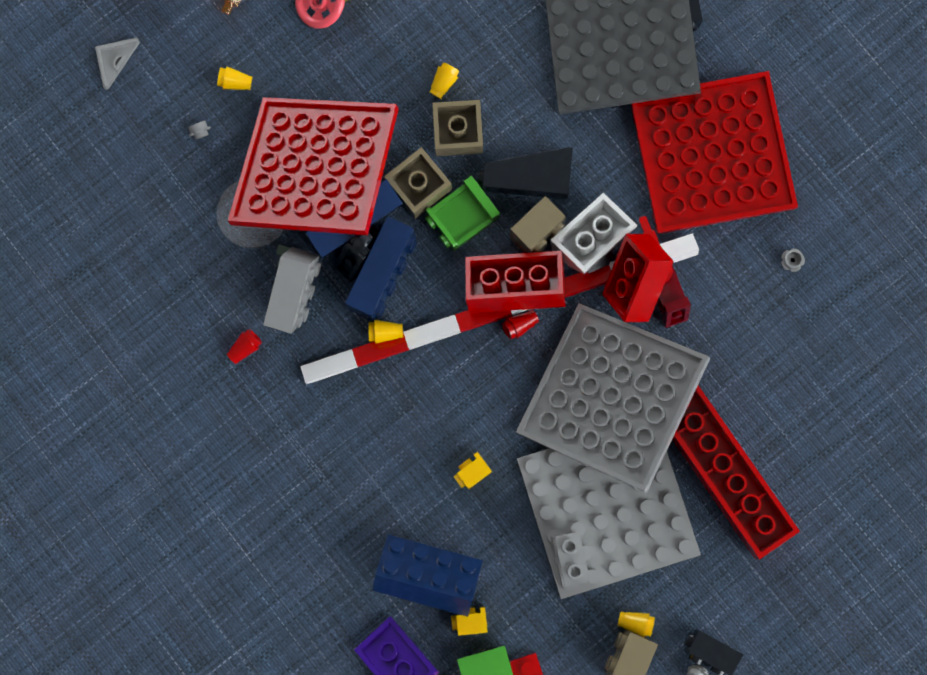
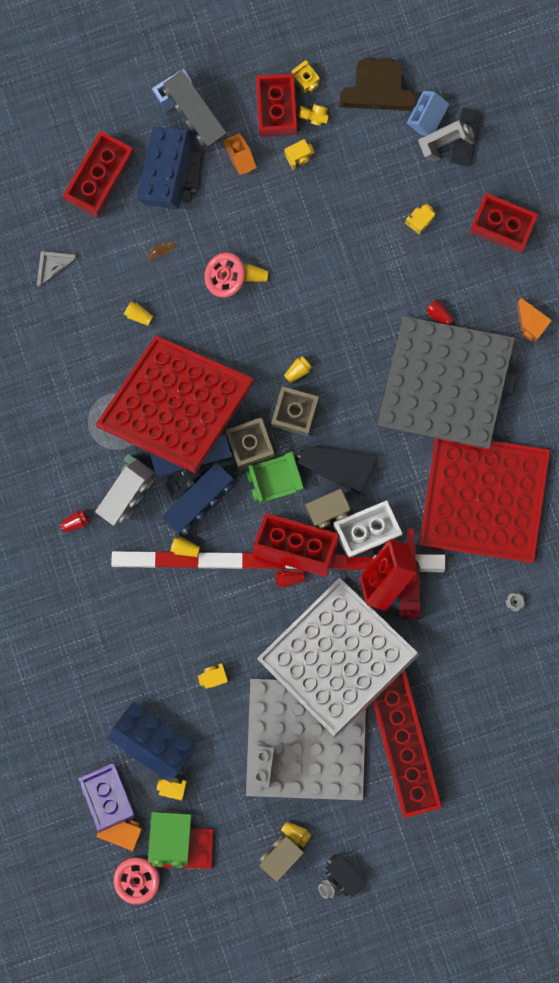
camera: 20 degrees right, 0 degrees up
light grey plate [188,121,211,140] -> none

